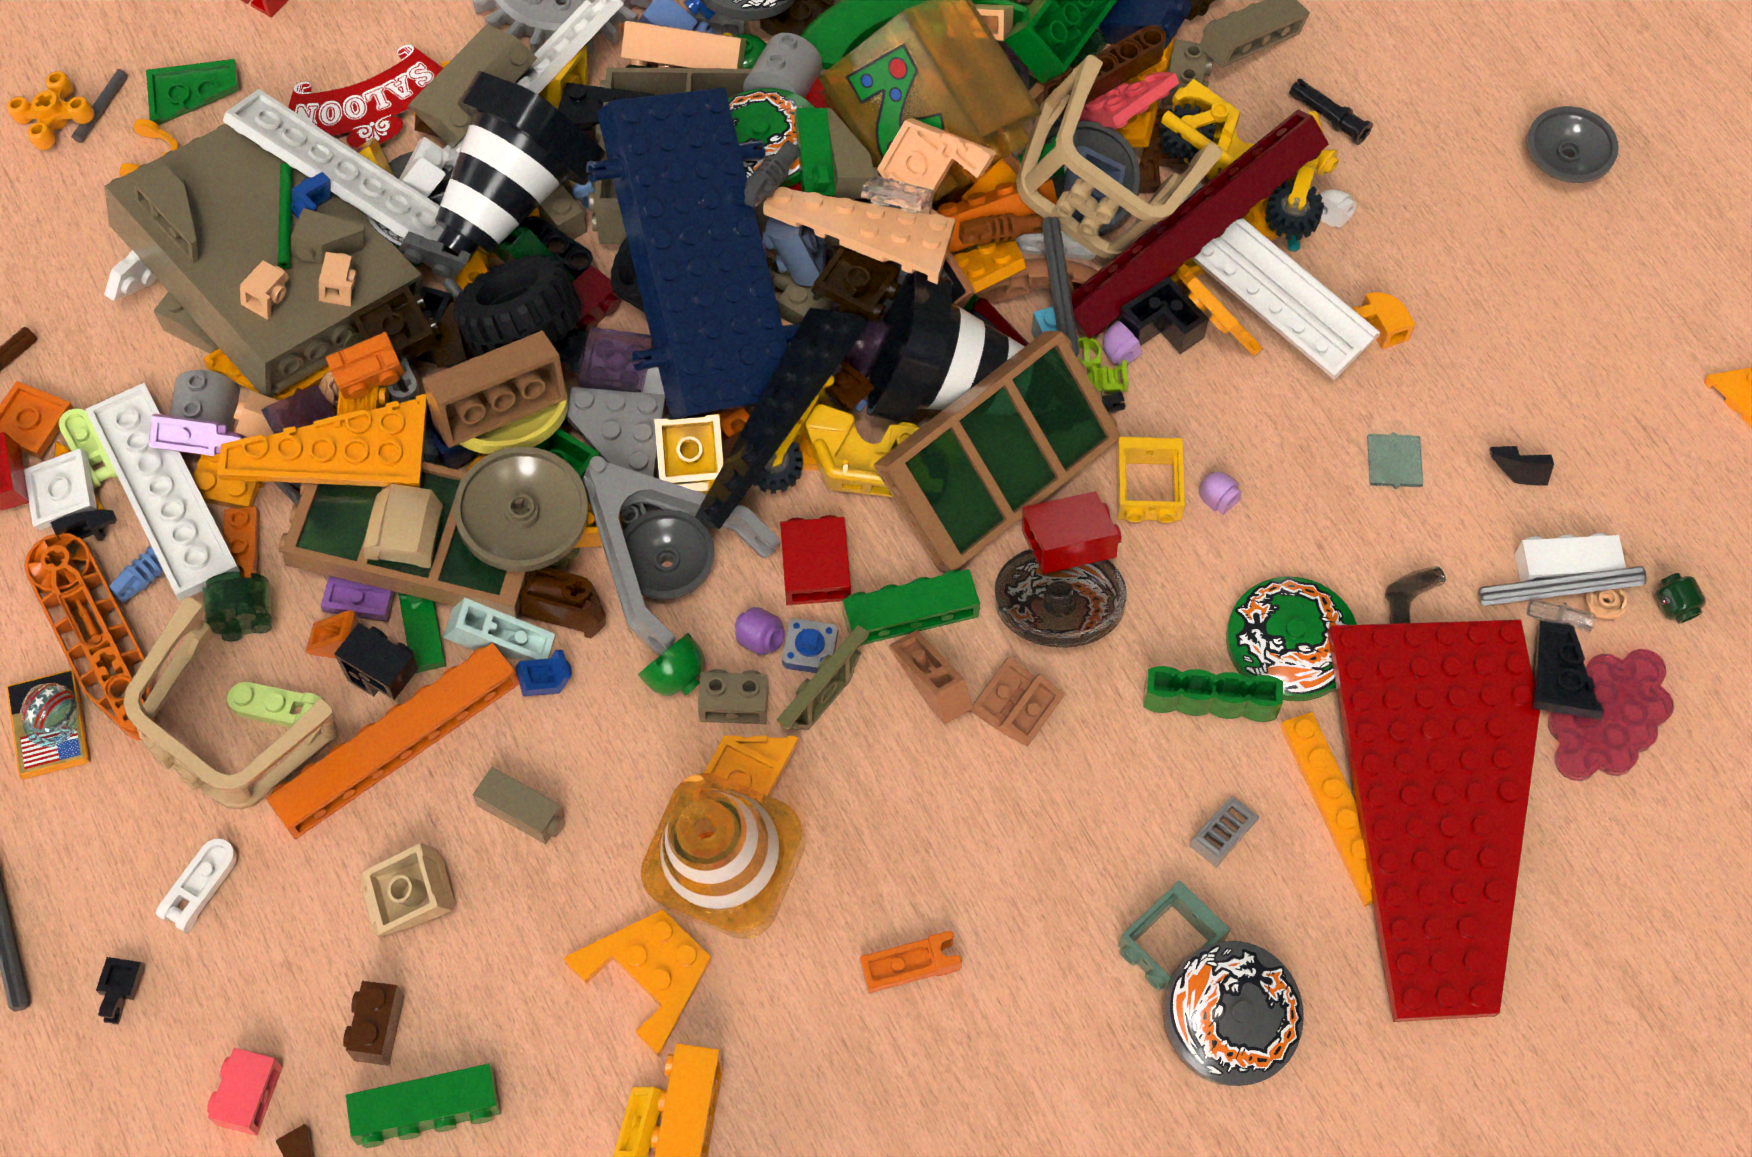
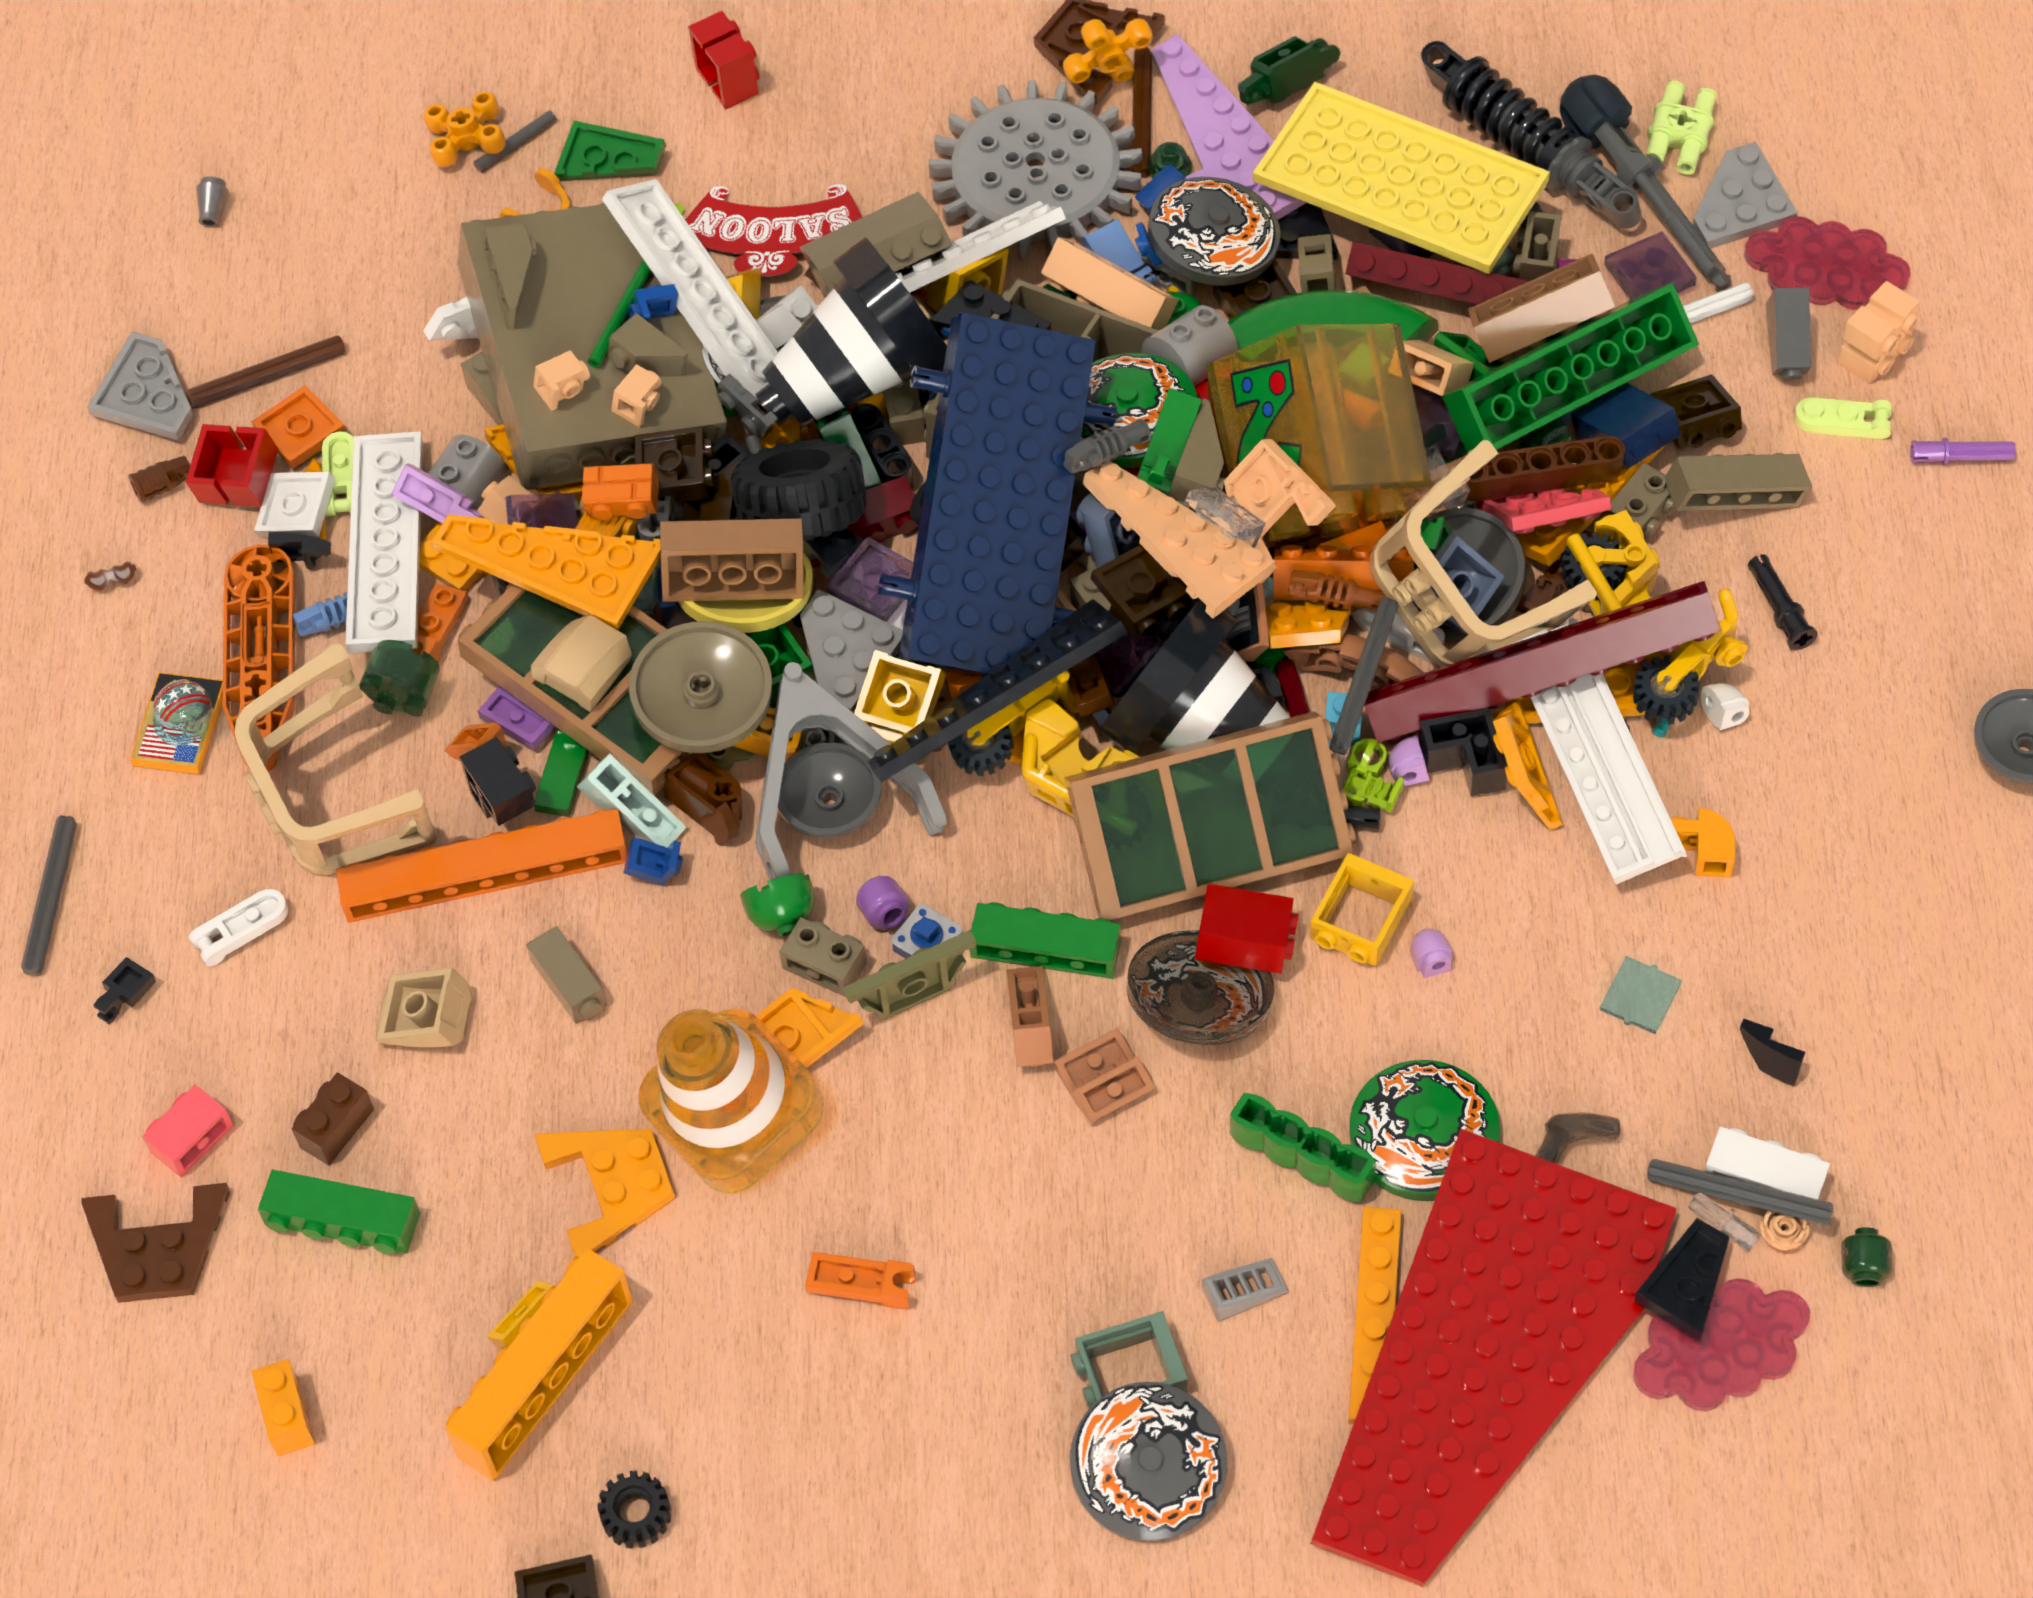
camera: 30 degrees right, 5 degrees down
yellowish green plate [227,682,323,728] -> none
red brick [780,515,851,606] -> none

